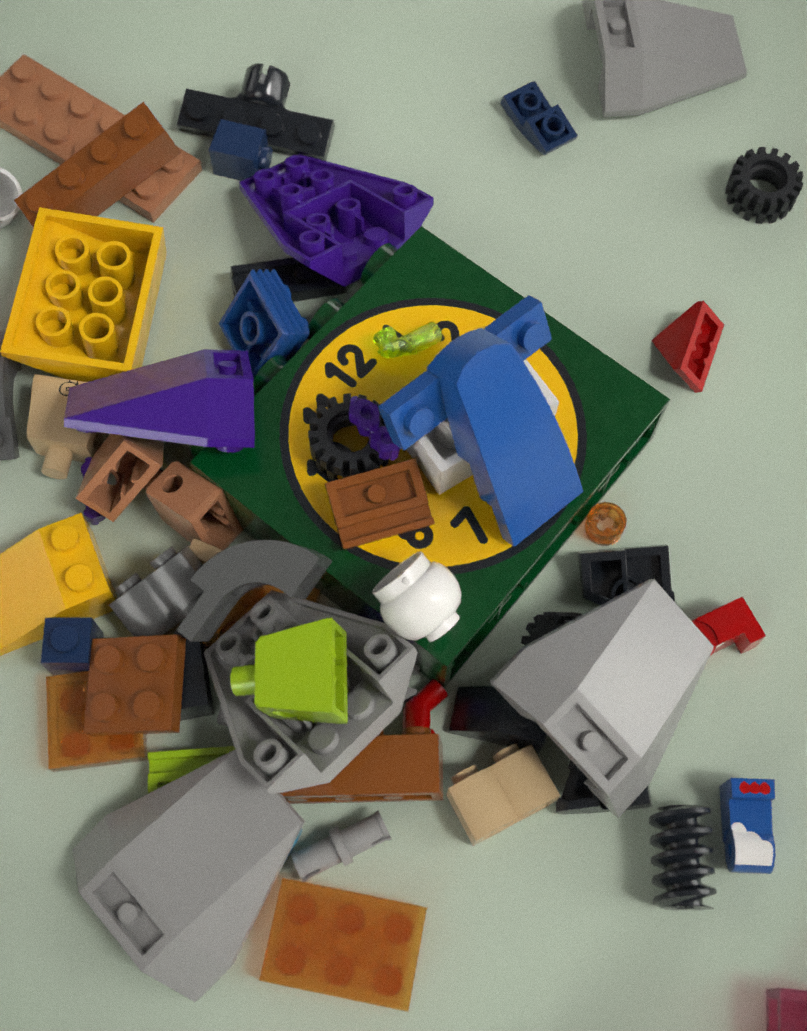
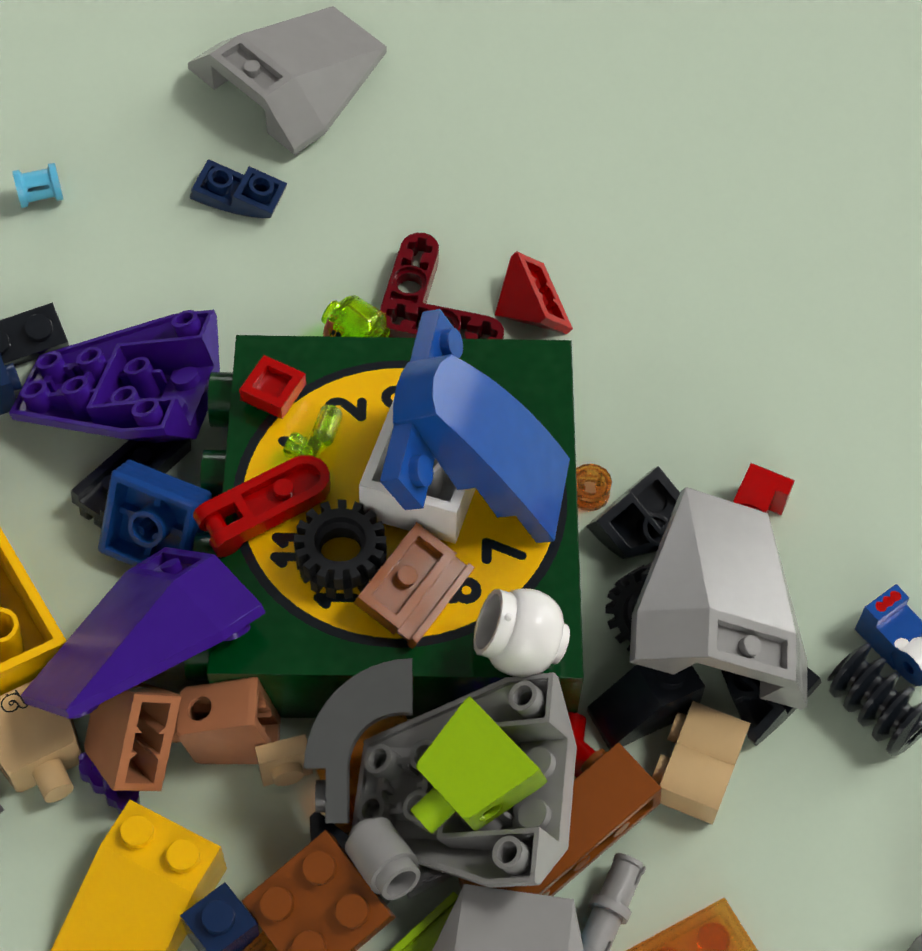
camera: 40 degrees left, 10 degrees down
dark grey brick [109,546,204,637] -> none
dark purple piece [349,396,400,461] -> none
black tyre [725,147,804,224] -> none
none -> medium azure bush [12,163,63,208]
none -> red plate [193,455,331,557]
none -> red plate [239,355,306,419]
none -> clear neon green head [321,295,390,337]
none -> light grey brick [345,817,421,900]
none -> dark red beam [379,233,504,339]

